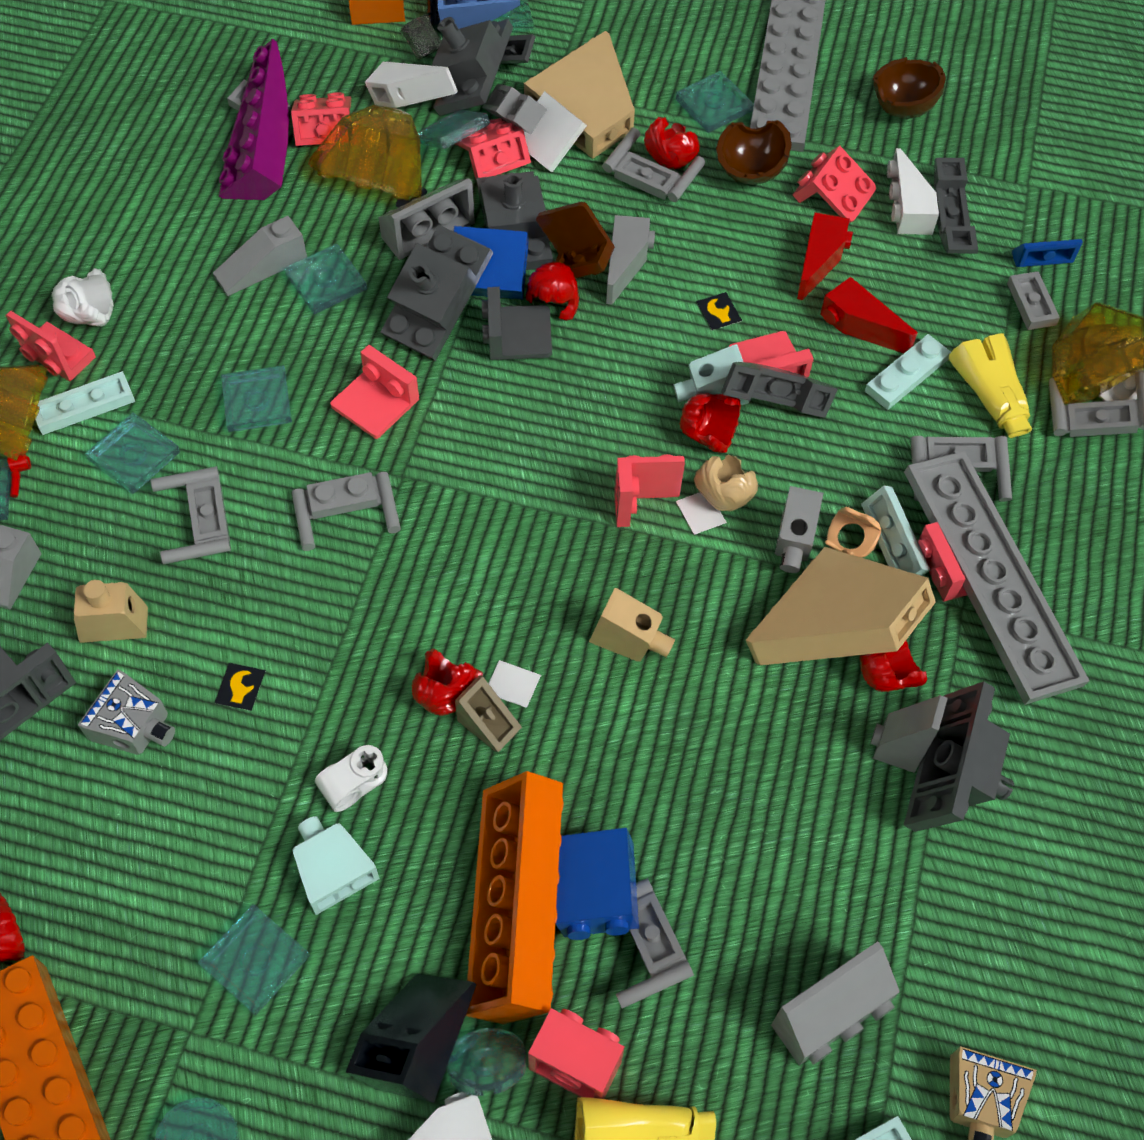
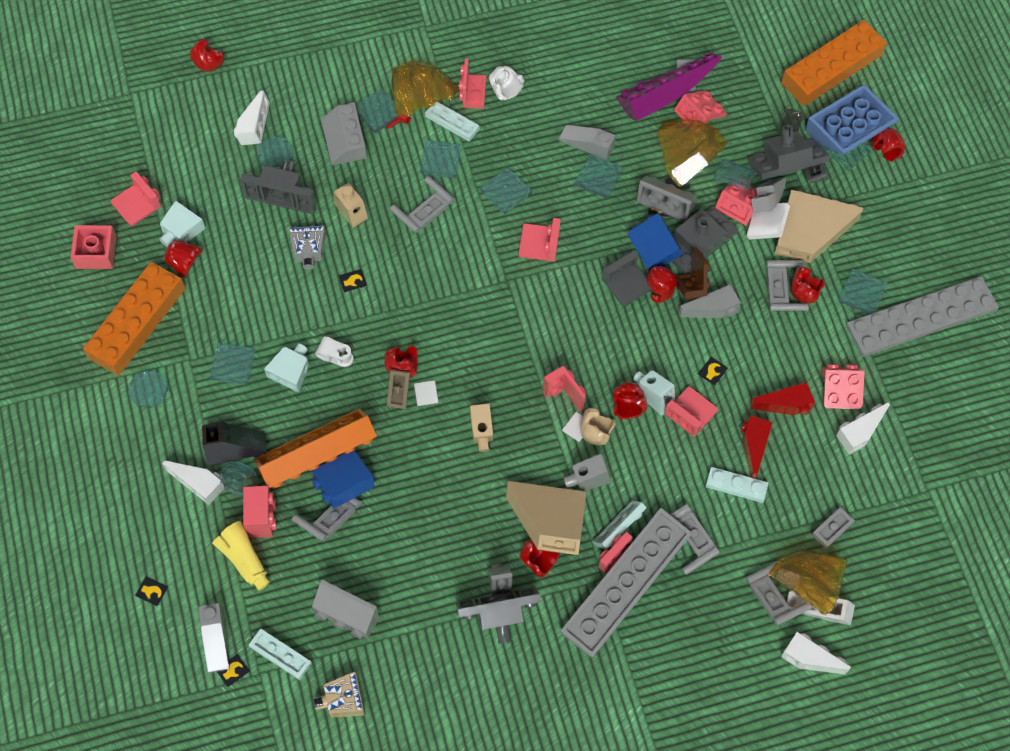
camera: 60 degrees right, 5 degrees up
light grey plate [292,472,401,551] -> none
white slope [365,61,458,108] -> none
dark grey brick [380,224,493,361] -> none
reddish brown cylinder [716,120,792,185] -> none
dark grey slope [721,362,838,418] -> none
light nougat piece [825,507,881,558] -> none
reddish brown cylinder [873,57,946,119] -> none
dark grey slope [934,158,978,254] -> none
light yellow piece [949,333,1032,438] -> none
blue slope [1012,239,1083,267] -> none

